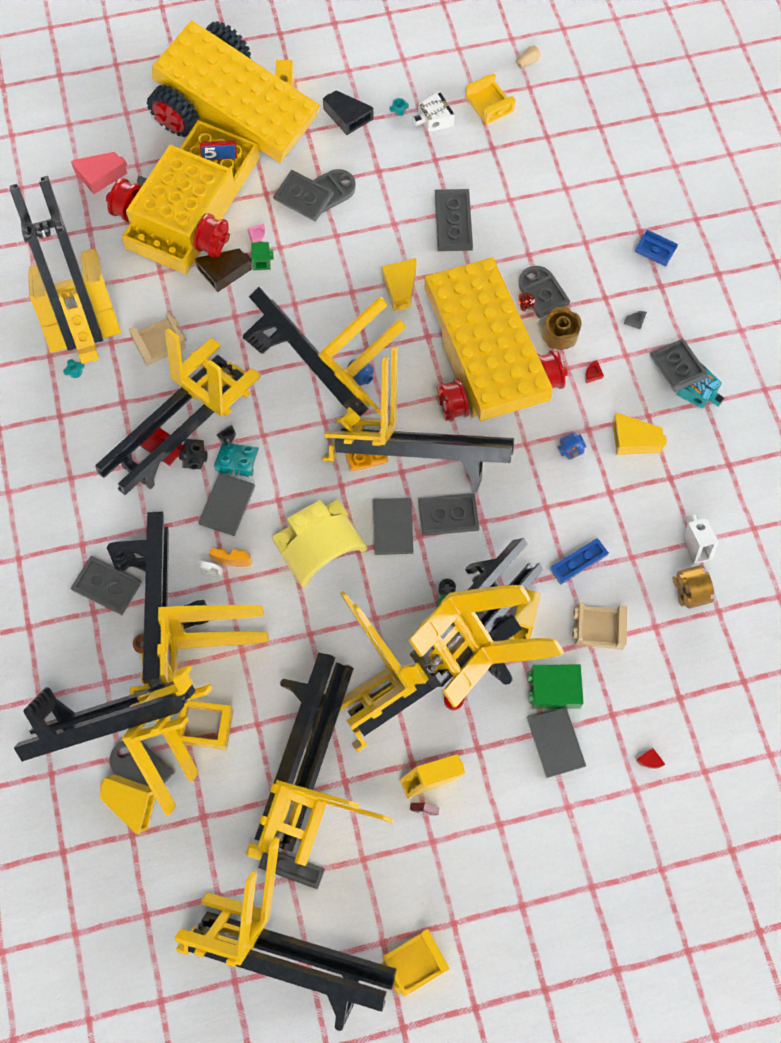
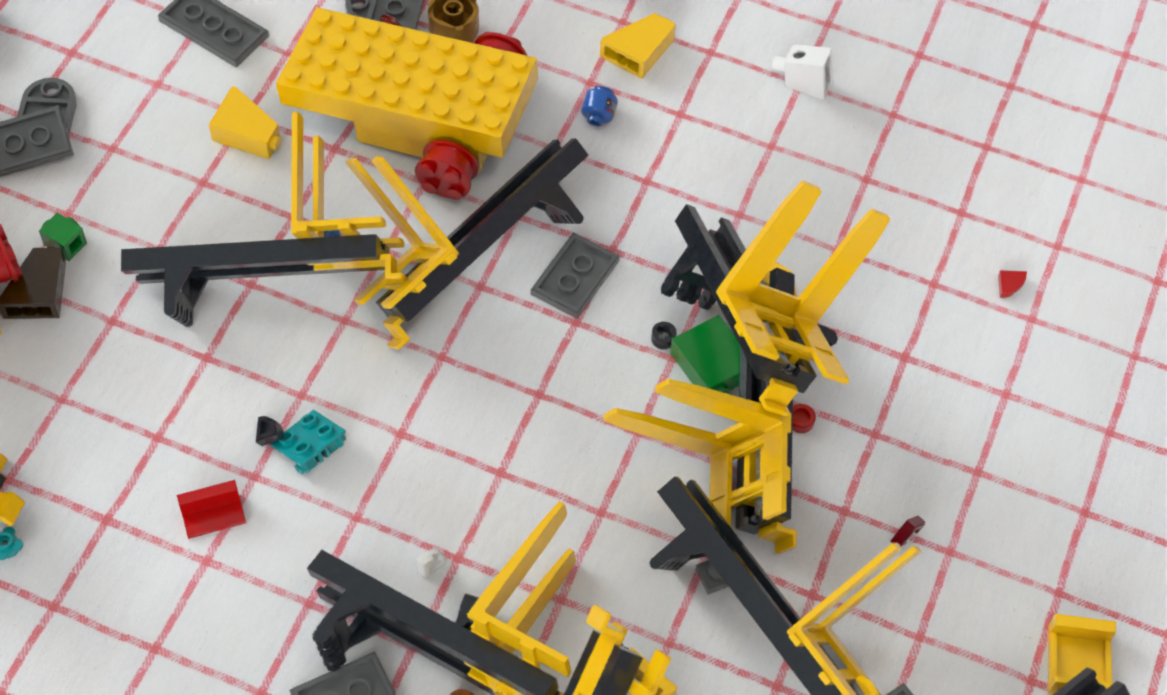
camera: 55 degrees left, 10 degrees down
piece [95,328,261,495] -> none
tan panel [129,312,187,366] -> none
black brick [179,439,208,470] -> none
dark grey tile [198,473,255,536] -> none
light orange slope [209,547,252,567] -> none
bright pink tile [247,224,265,243] -> none
light yellow piece [272,499,368,588] -> none
light orange slope [345,453,389,471] -> none
dark grey tile [373,498,414,555] -> none
yellow slope [400,754,465,799] -> none
green brick [527,664,584,709] -> none
dark grey tile [527,708,586,778] -> none
blue plate [550,538,609,585] -> none
tan panel [573,602,627,650] -> none
red tile [585,360,604,383] -> none
pearl gold brick [673,565,714,609] -> none

